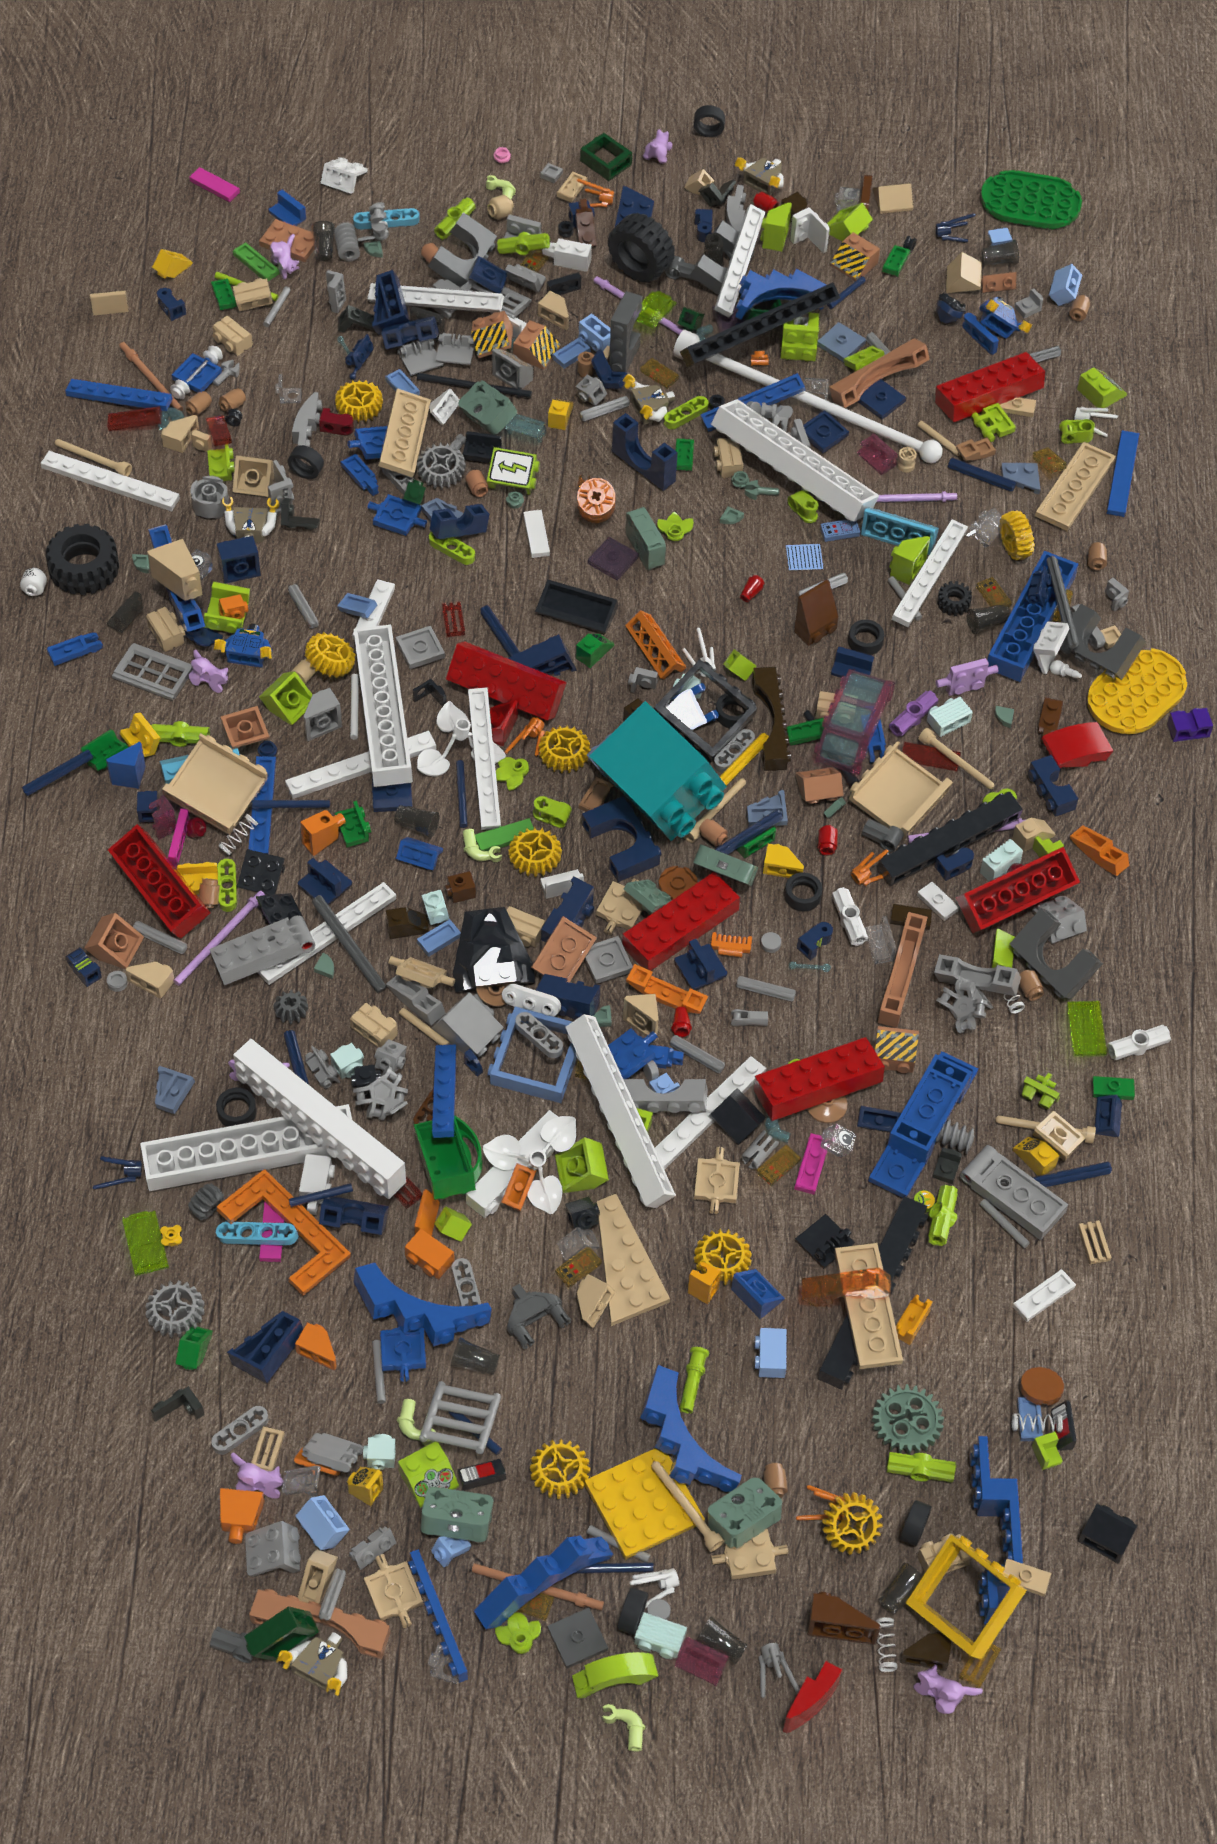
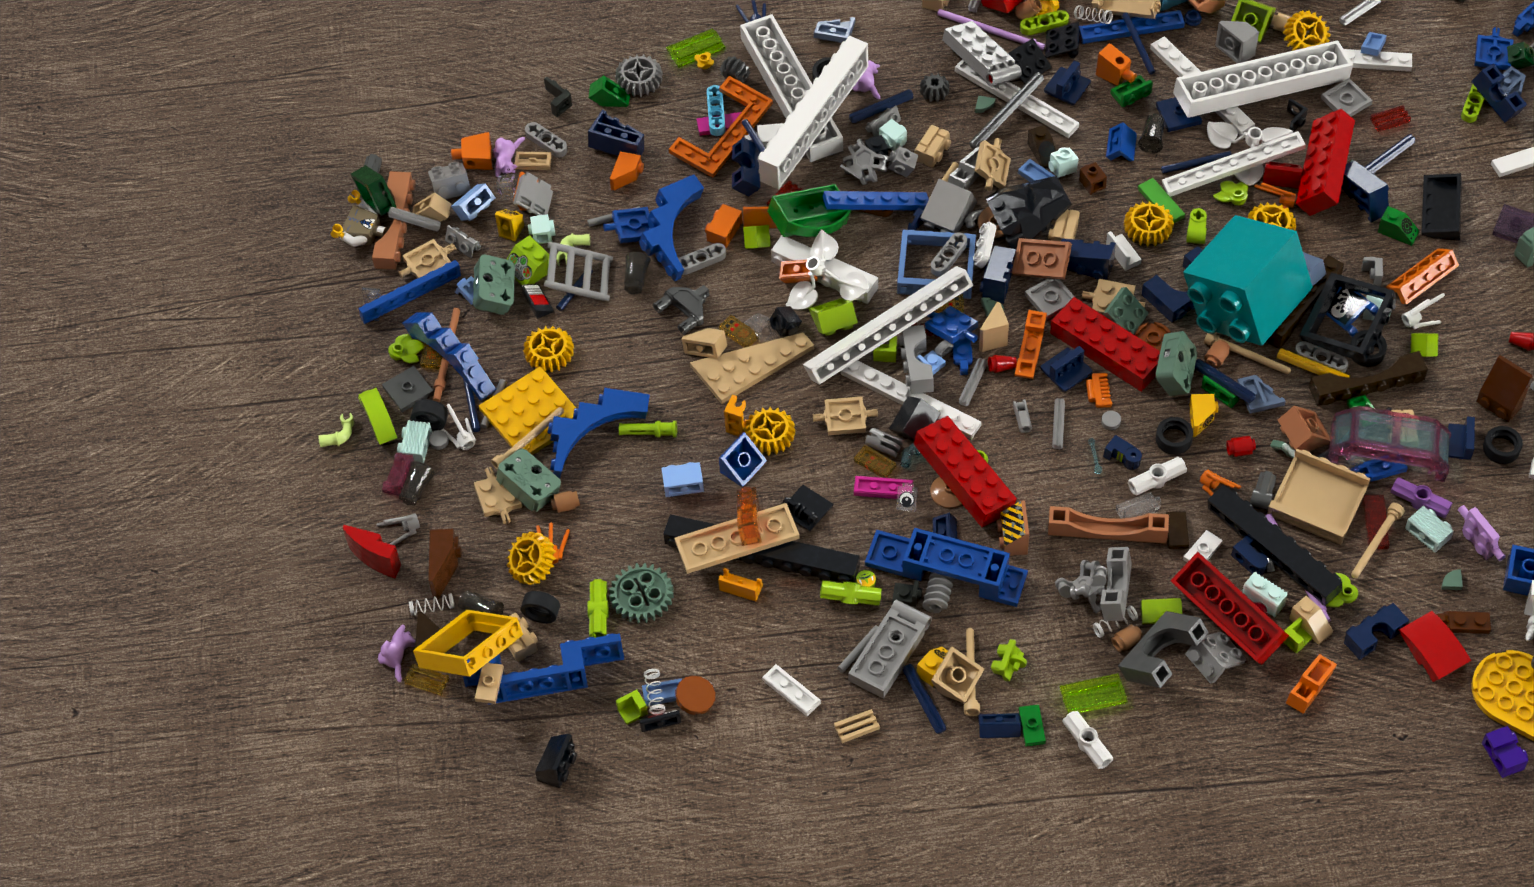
camera: 85 degrees right, 0 degrees up
yellowish green piece [463,829,502,862] -> none

